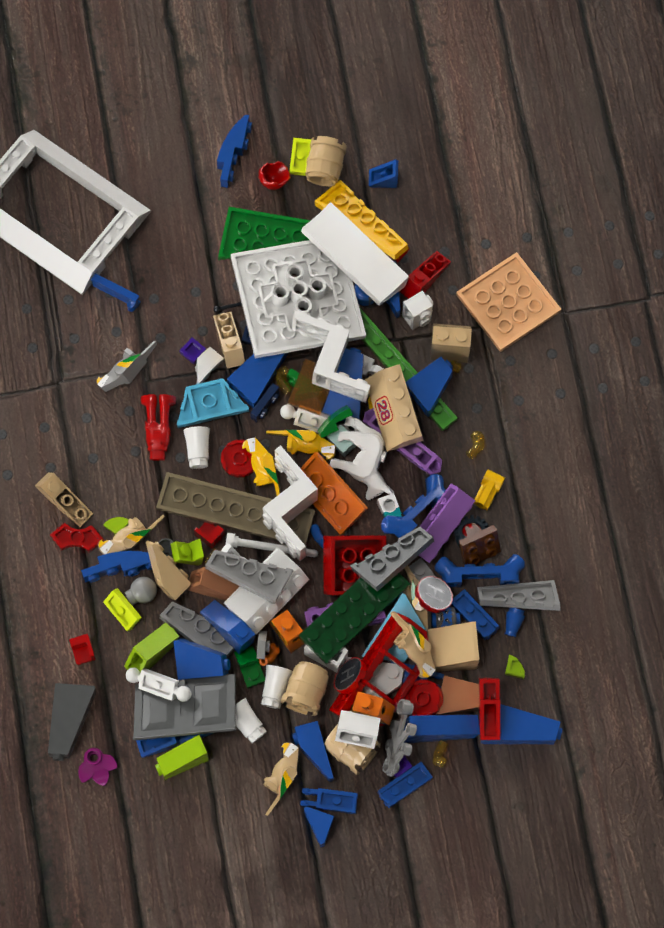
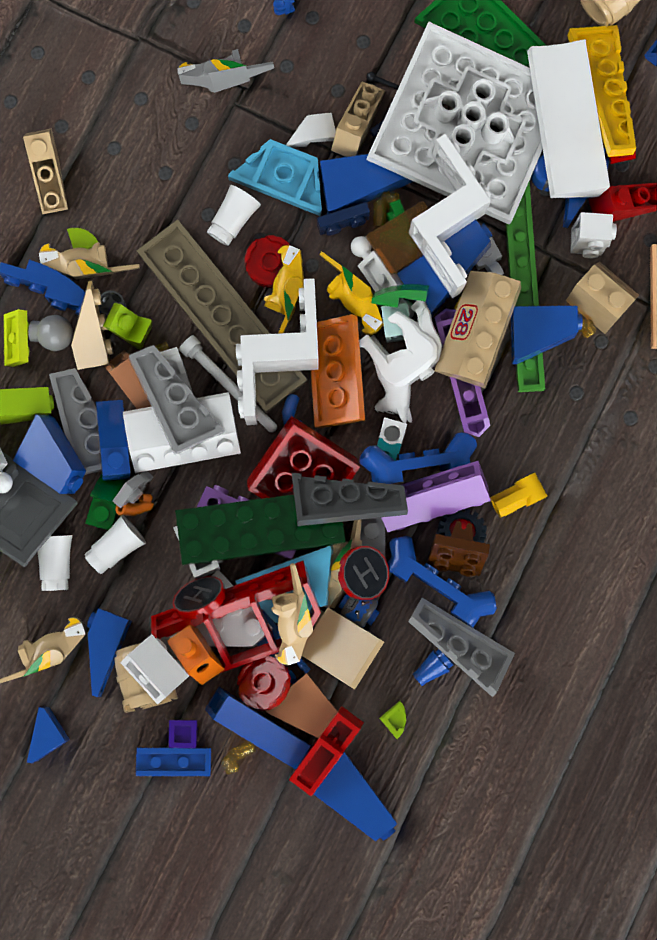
camera: 35 degrees right, 10 degrees up
red tile [50,523,104,553] -> none
red piece [141,394,177,461] -> none
dark purple plate [180,338,206,364] -> none
red panel [194,522,225,549] -> none
orange torso [269,610,305,654] -> none
tan piece [281,661,329,716] -> none
blue hinge [300,788,358,814] -> none
light grey plant [383,699,417,777] -> none
blue hinge [451,589,499,640] -> none
clear yellow arm [466,431,484,459] -> none

